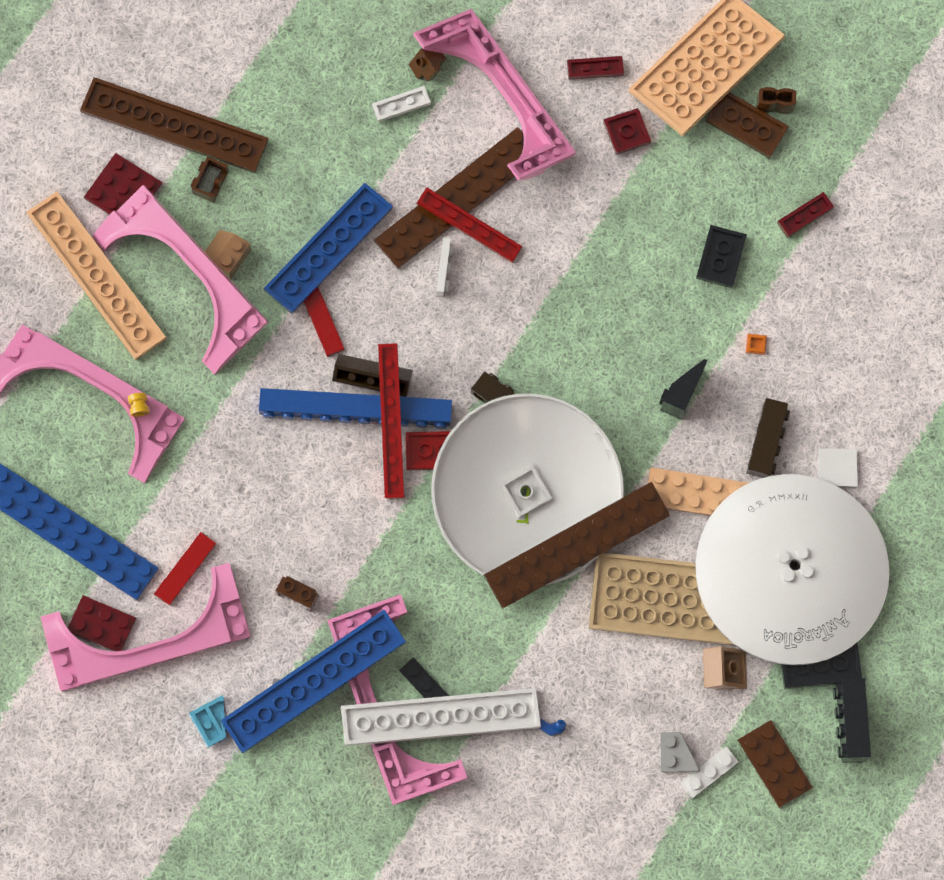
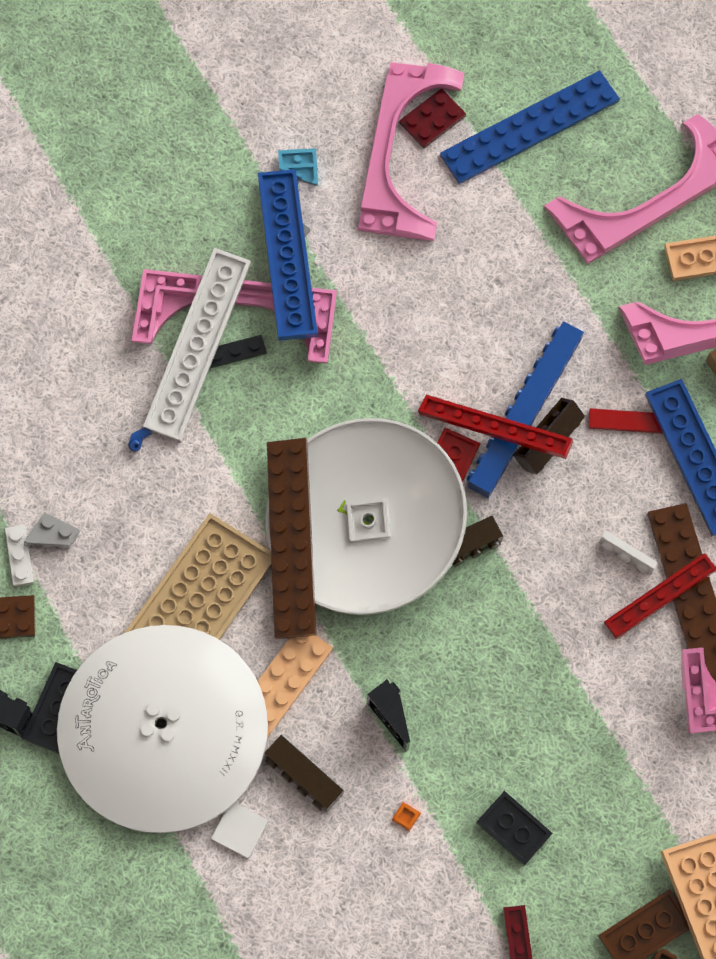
camera: 120 degrees right, 5 degrees down
yellow wheel [128,392,150,417] -> none
red tile [154,532,216,606] -> none
reddish brown window [275,576,319,612] -> none
dark red plate [603,108,651,155] -> none
medium nougat slope [703,646,747,690] -> none

